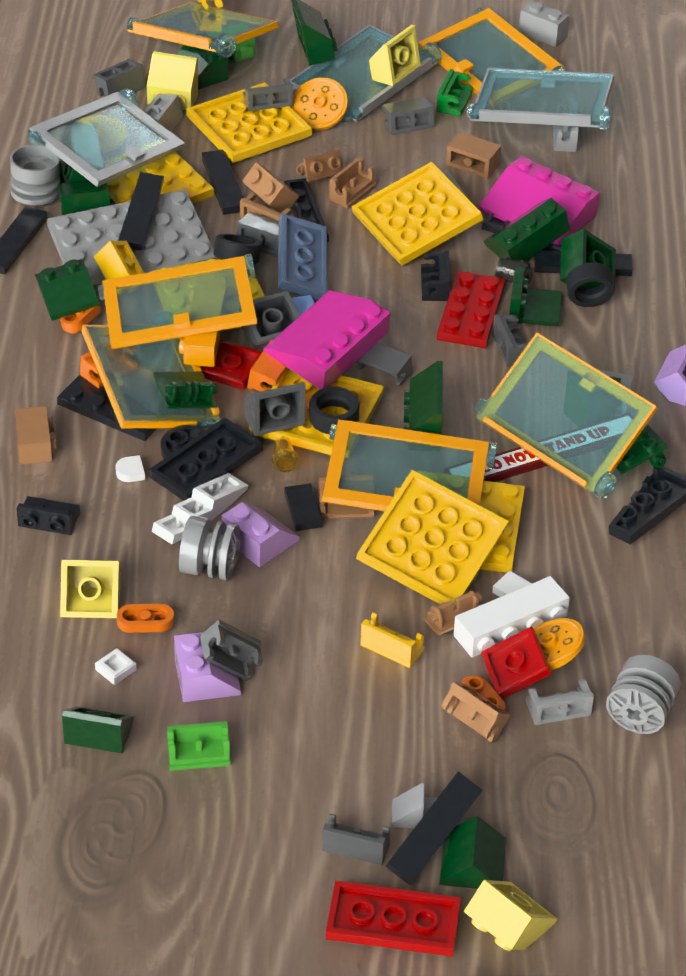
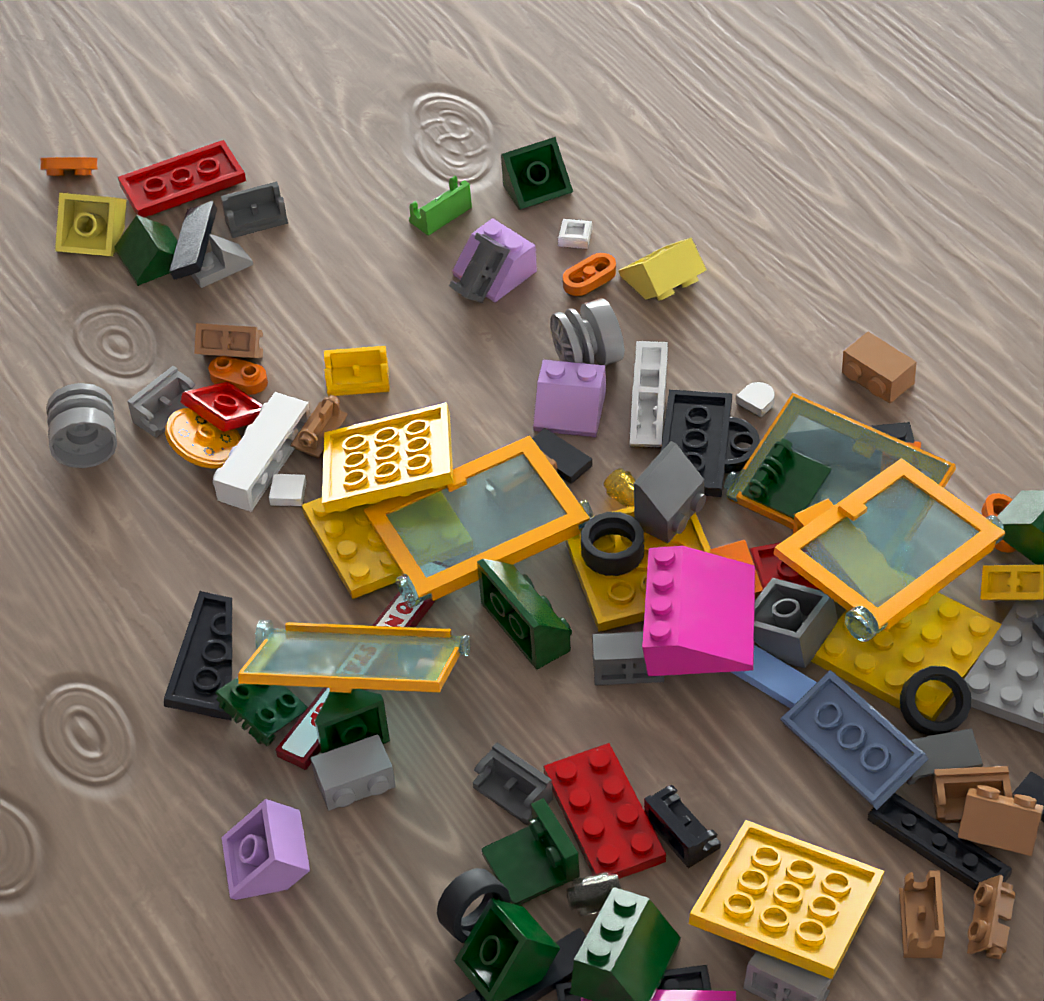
camera: 150 degrees right, 5 degrees up
black bracket [16,496,80,535] -> none

